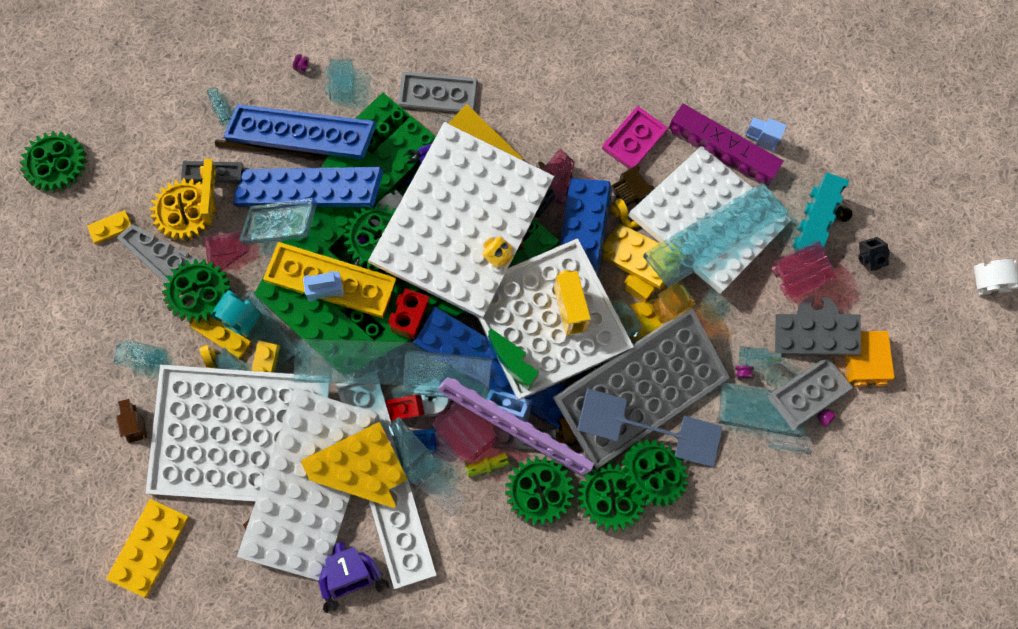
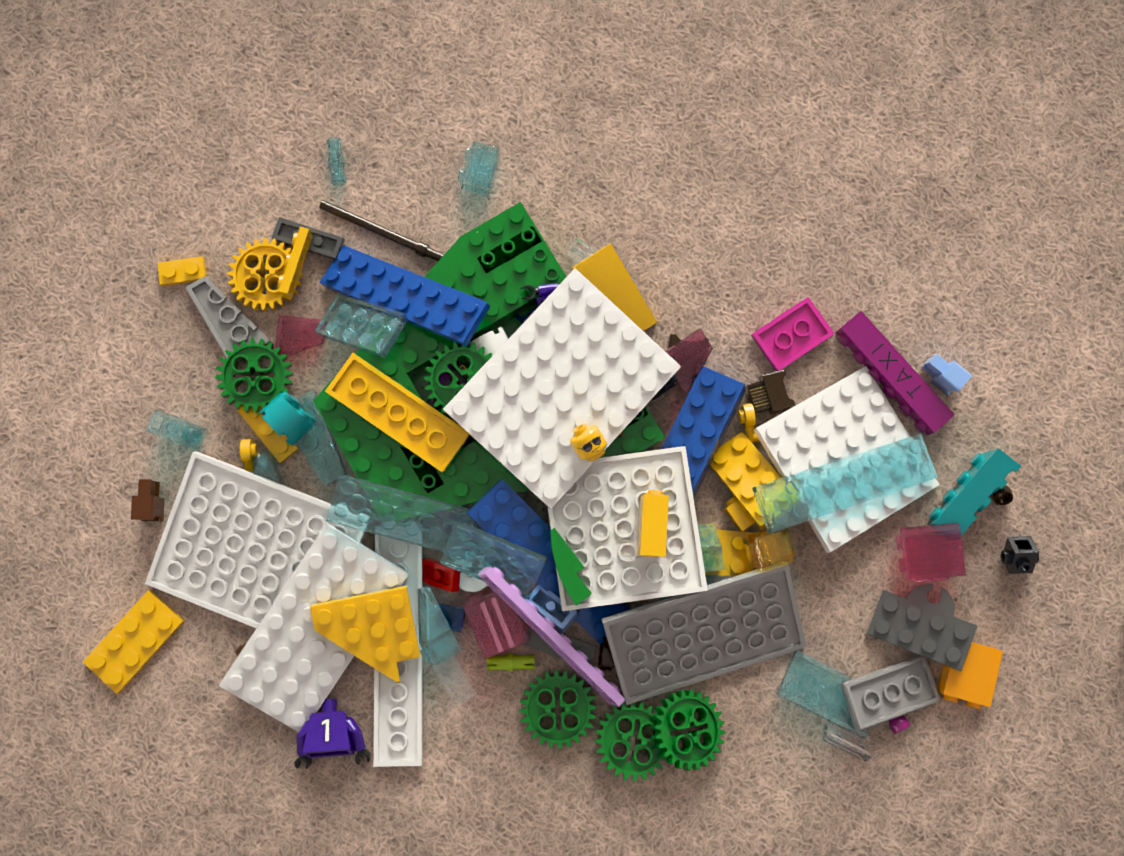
camera: 20 degrees right, 10 degrees up
green gear [19,131,88,193] -> none
plate [223,104,377,160] -> none
yellow plate [252,340,281,373] -> none
magenta bush [293,54,309,73] -> none
light blue piece [303,271,344,302] -> none
red brick [388,288,430,341] -> none
light grey tile [398,72,478,113] -> none
sand blue hinge [577,388,722,467] -> none
magenta bush [735,366,754,379] -> none
clear light blue piece [739,346,781,367] -> none

